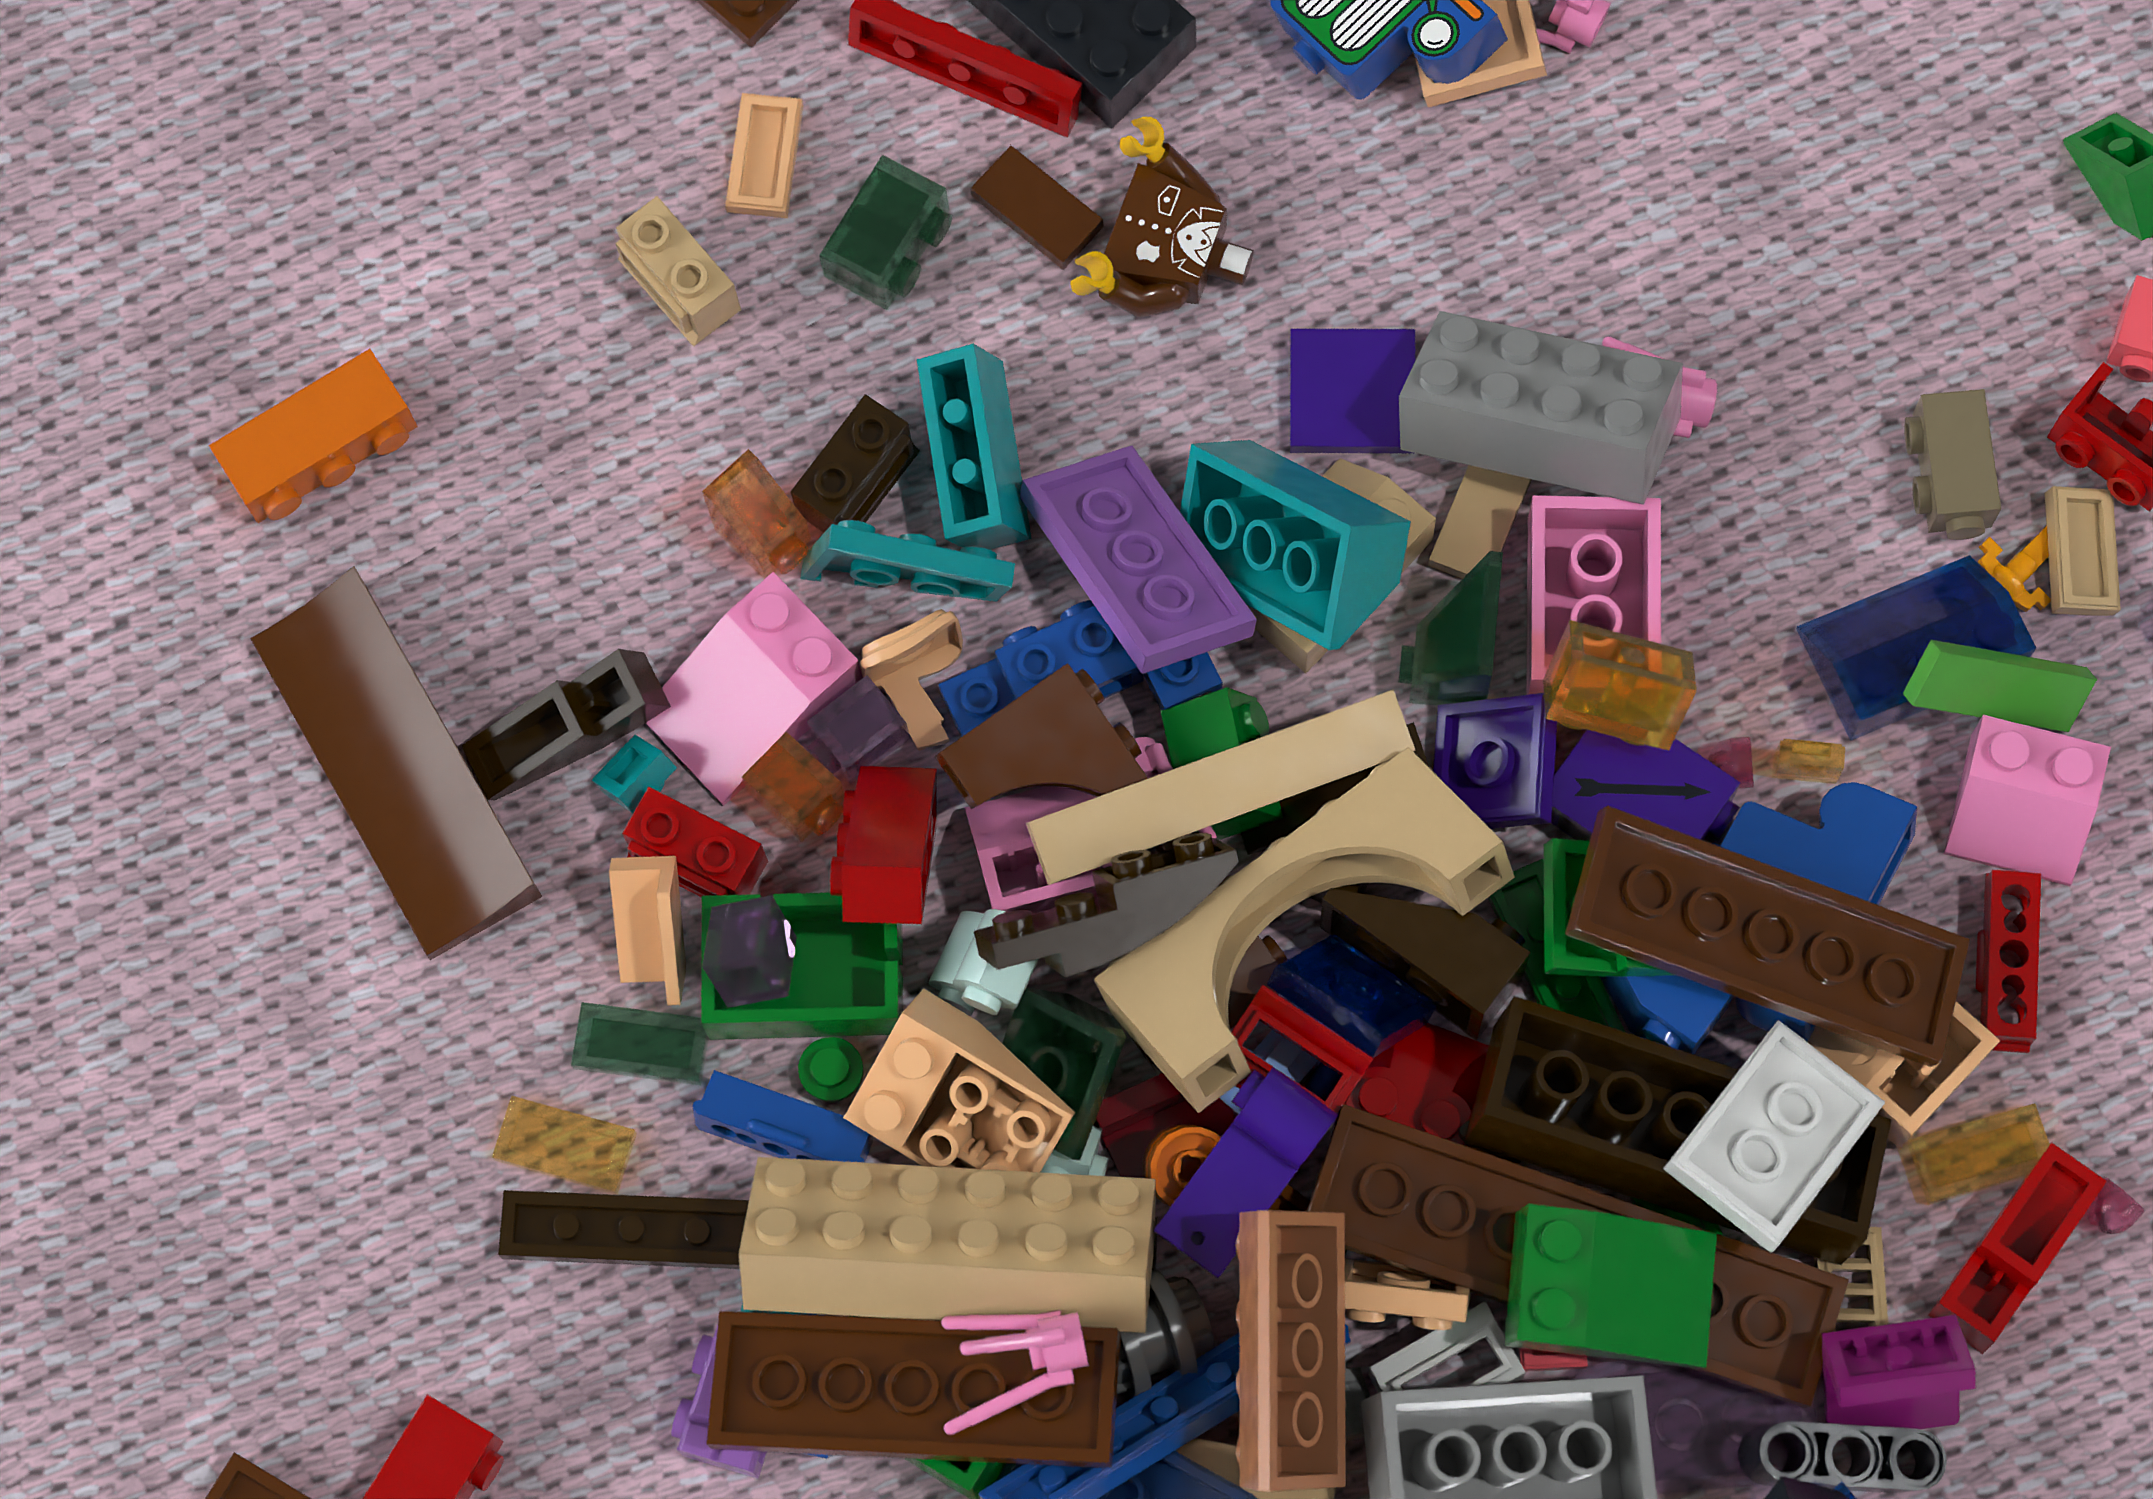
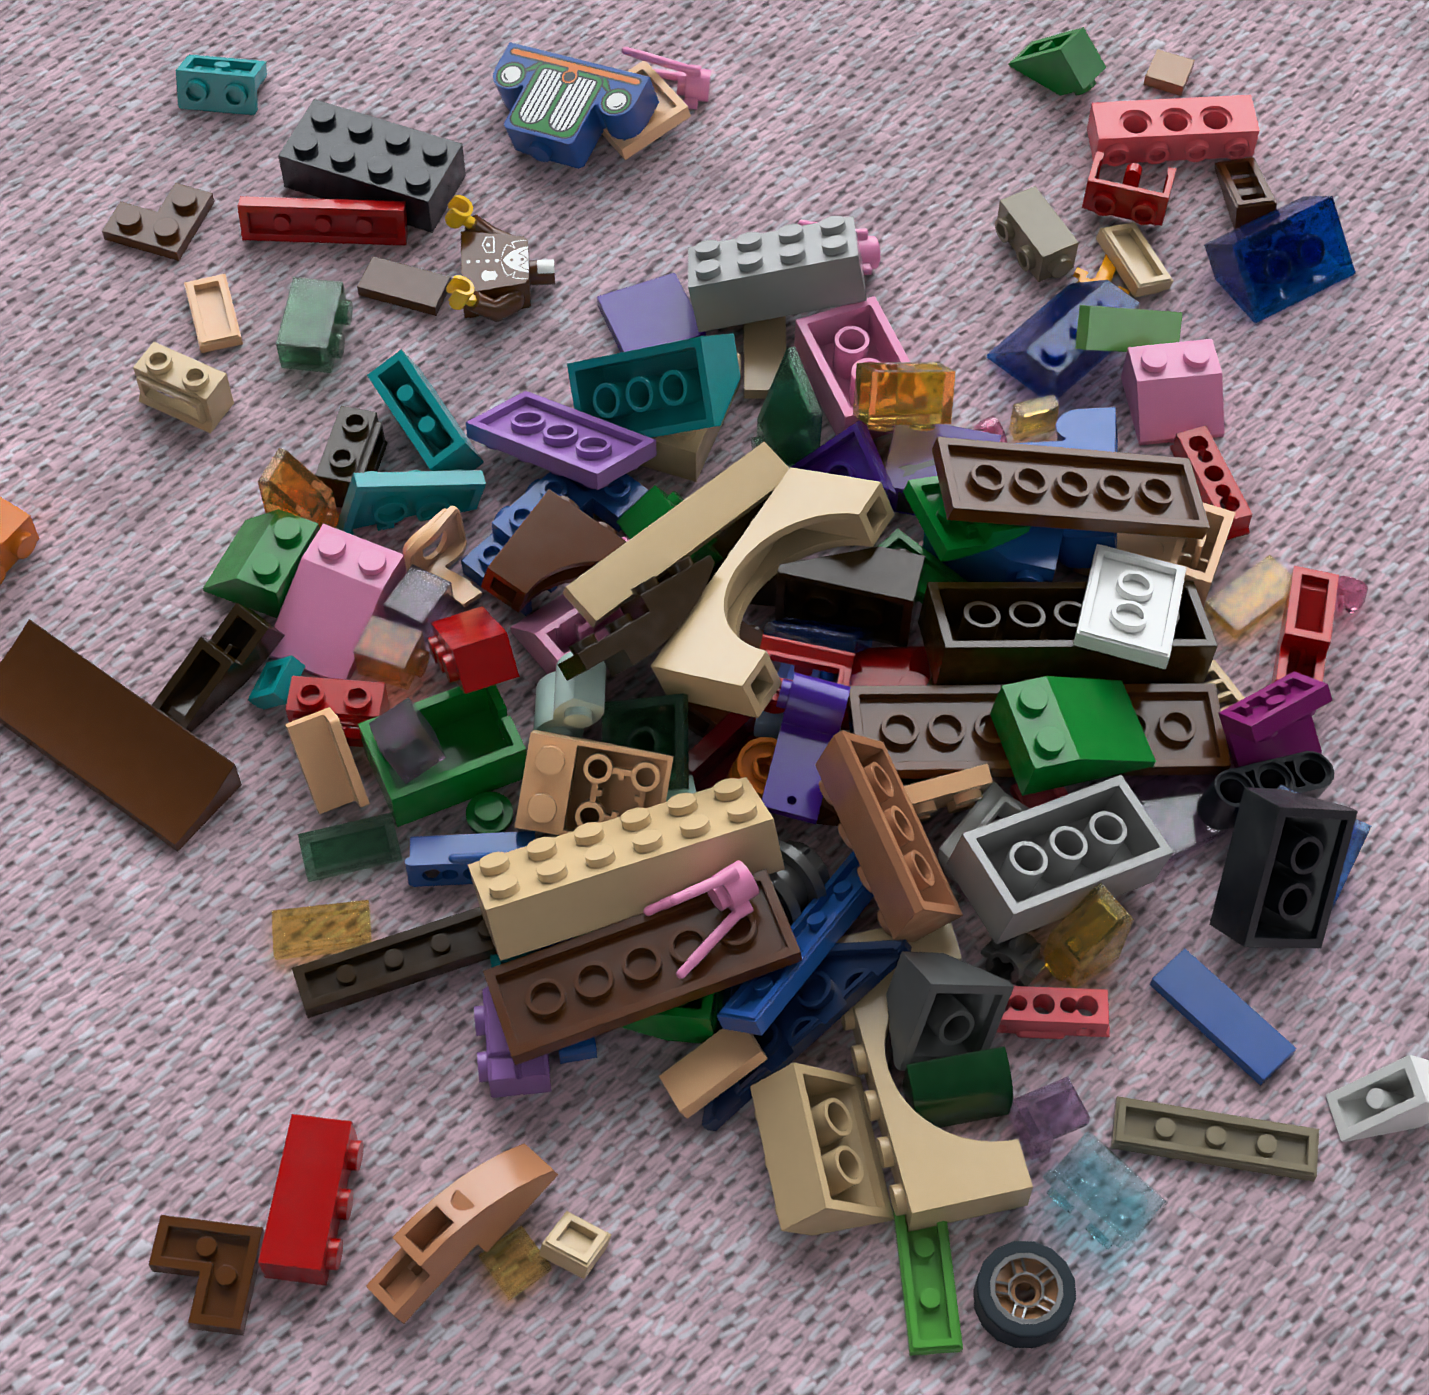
camera: 30 degrees left, 15 degrees down
none -> green slope [203,509,320,618]

